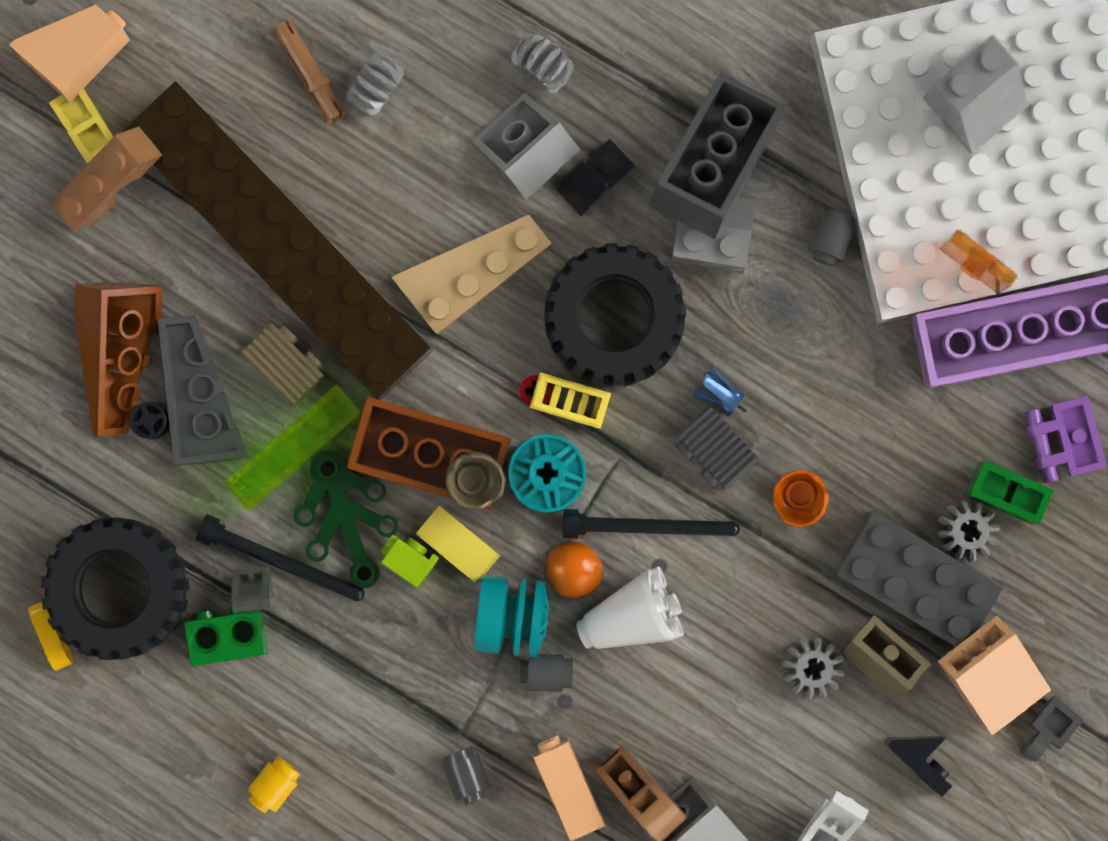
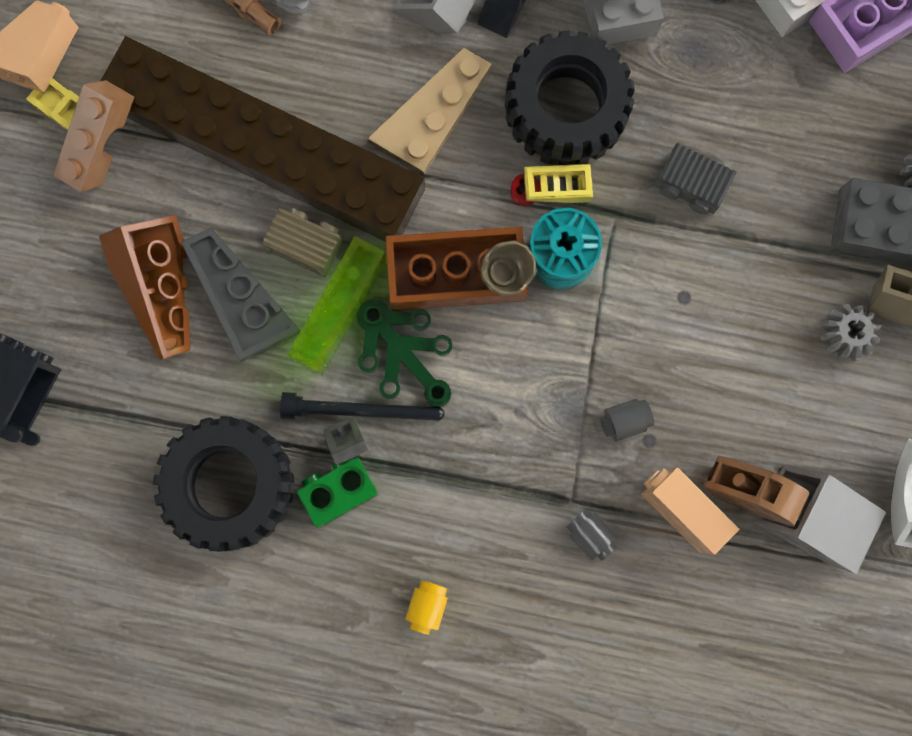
camera: 25 degrees left, 5 degrees down
yellow beam [28,601,74,671] -> none
black wheel [129,402,169,440] -> none
lime brick [381,535,440,588] -> none
light yellow slope [416,505,500,584] -> none
teal wheel [474,575,549,658] -> none
orange hair [545,540,603,600] -> none
black piece [563,509,740,539] -> none
white cone [576,566,684,649] -> none
flat silver piece [692,365,747,417] -> none
orange hair [773,469,829,528] -> none

